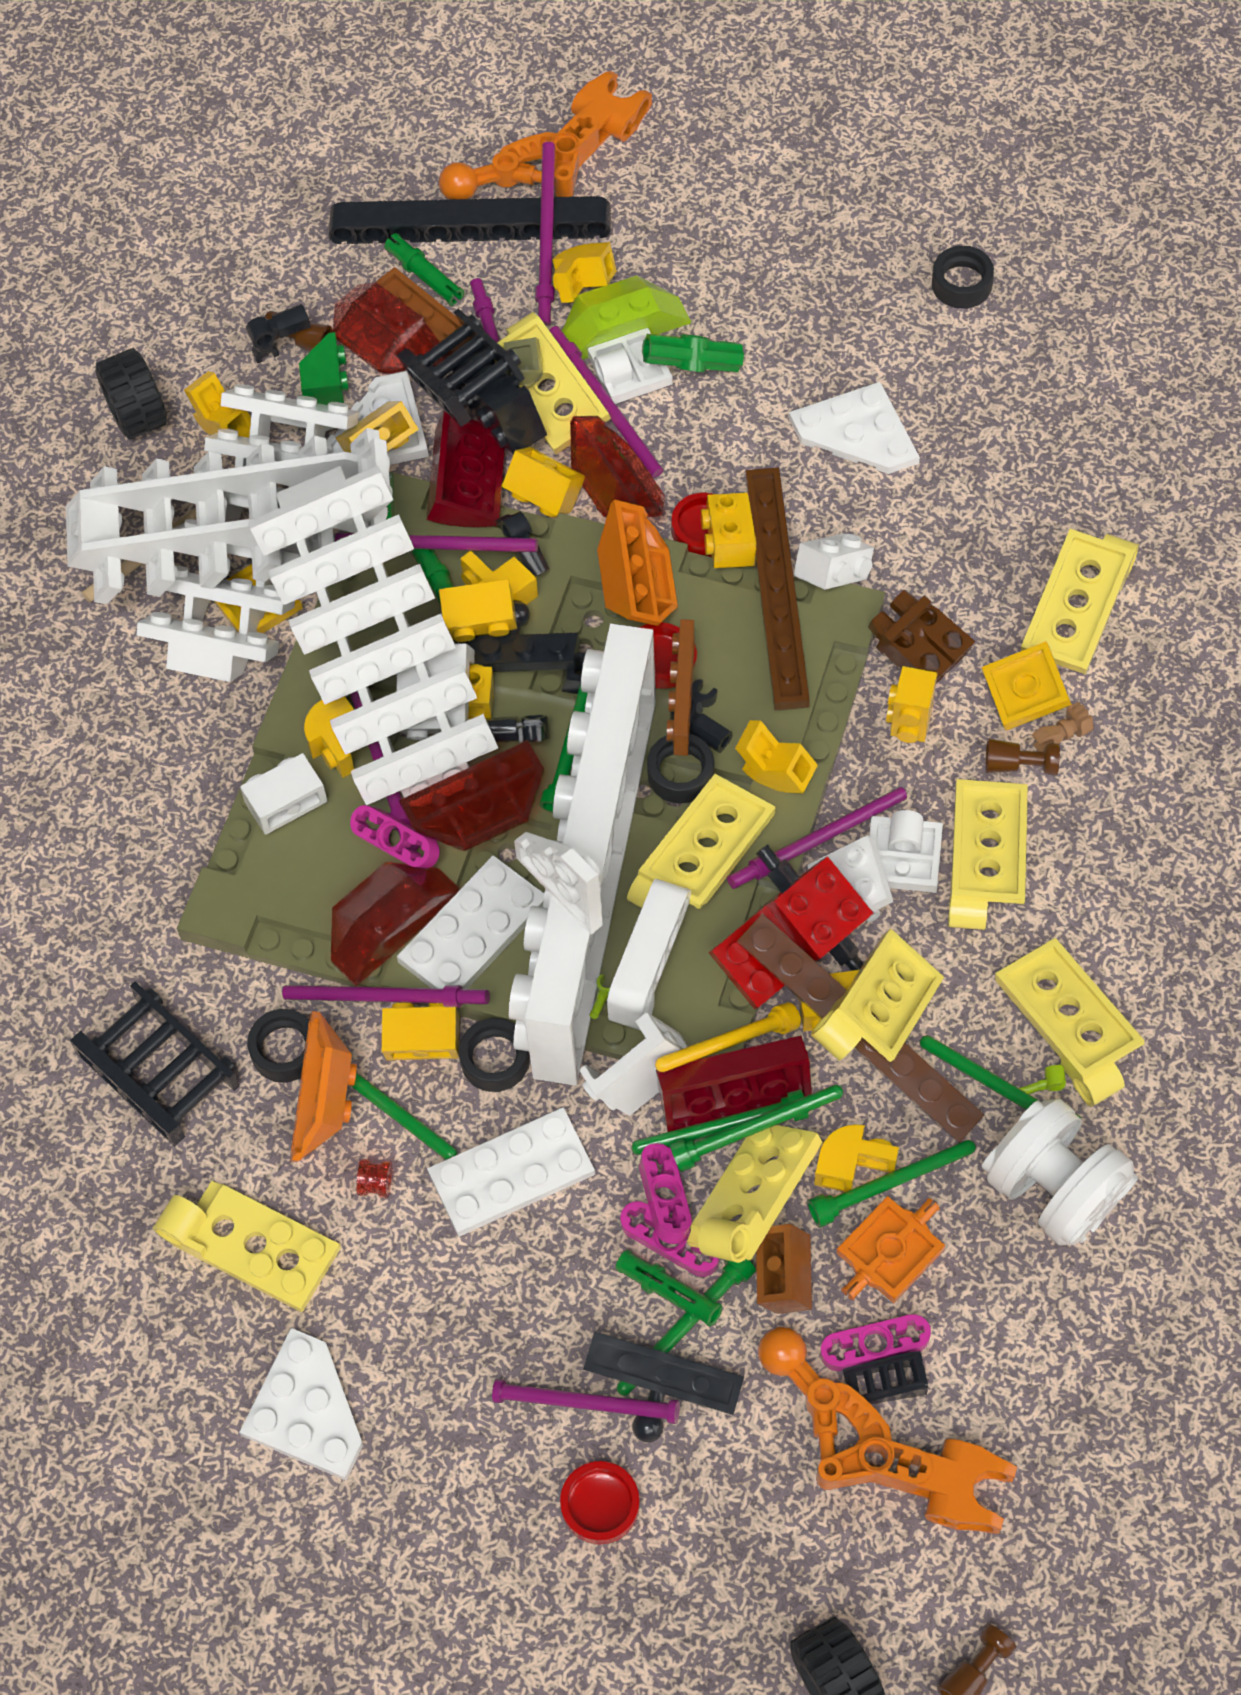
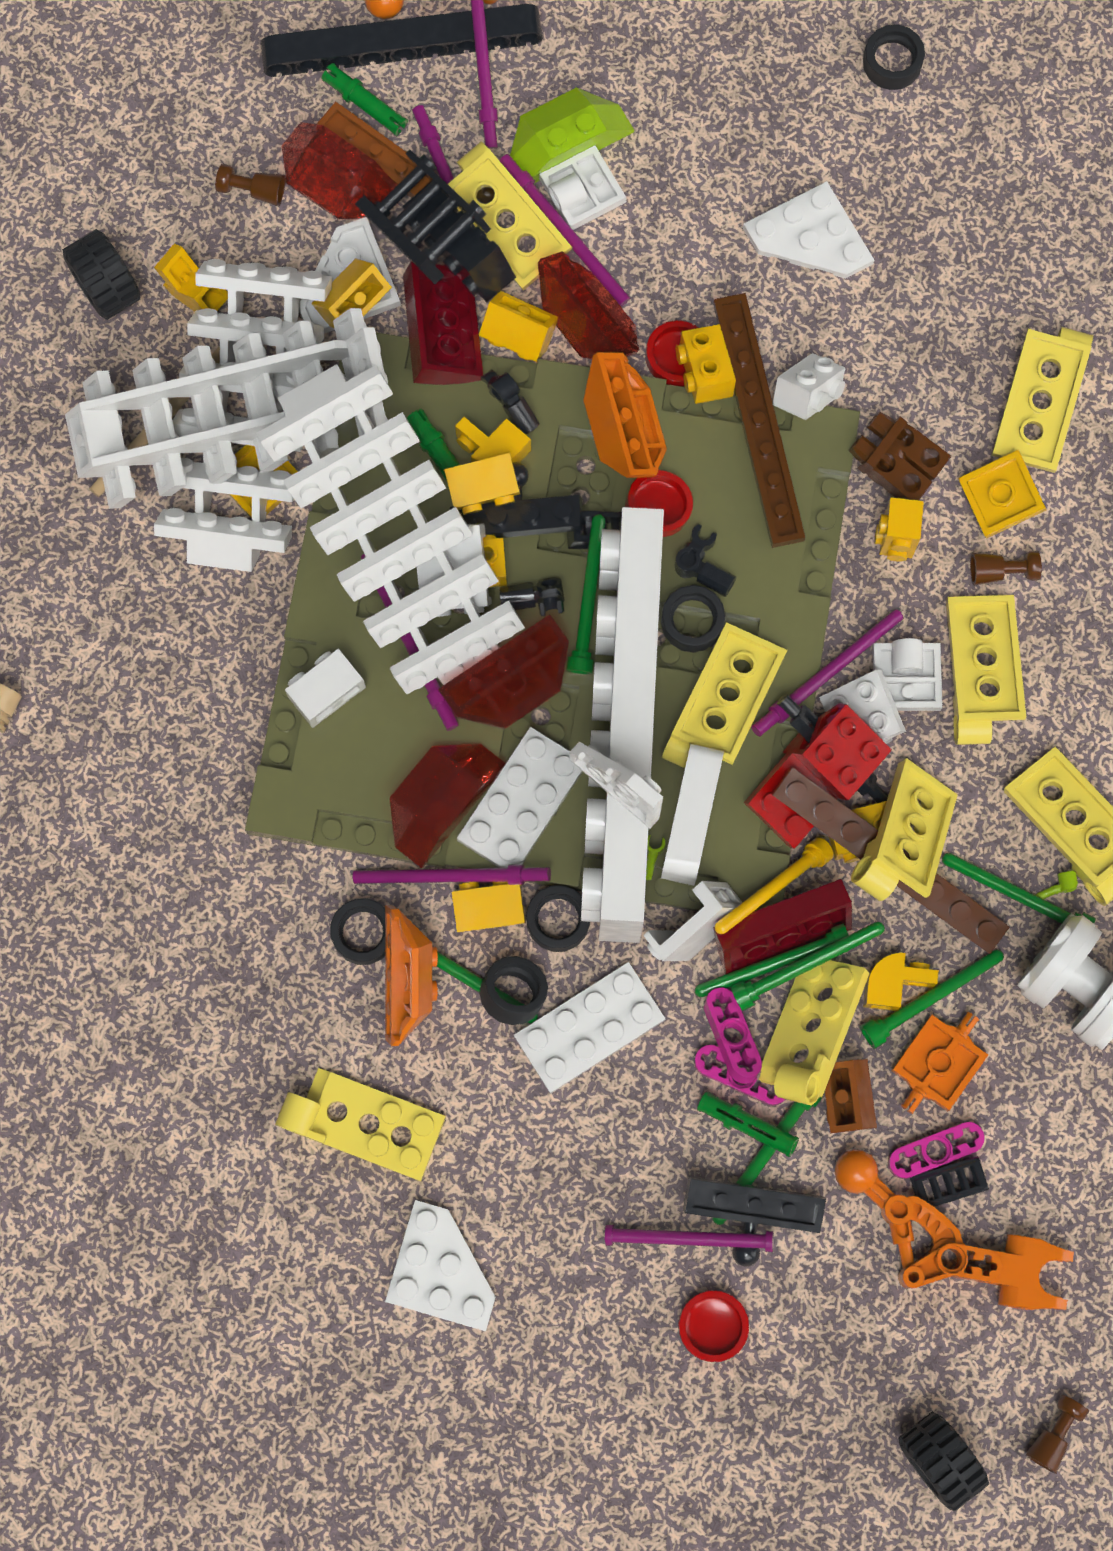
camera: 10 degrees left, 15 degrees up
black fence [70,981,240,1147] -> none
black bar [246,304,311,363] -> none
green slope [299,332,349,405] -> none
yellow brick [304,696,354,778] -> none
magenta bar [335,533,538,552] -> none
dark pink beam [350,805,440,869] -> none
clear red wheel [356,1159,393,1198] -> none
olive plate [504,337,543,387] -> none
yellow brick [552,242,617,303] -> none
green piece [642,333,744,372] -> none
dark orange plate [667,619,695,756] -> none
yellow brick [735,720,818,794] -> none
medium nougat piece [1032,701,1094,752] -> none
none -> black tyre [479,956,548,1025]

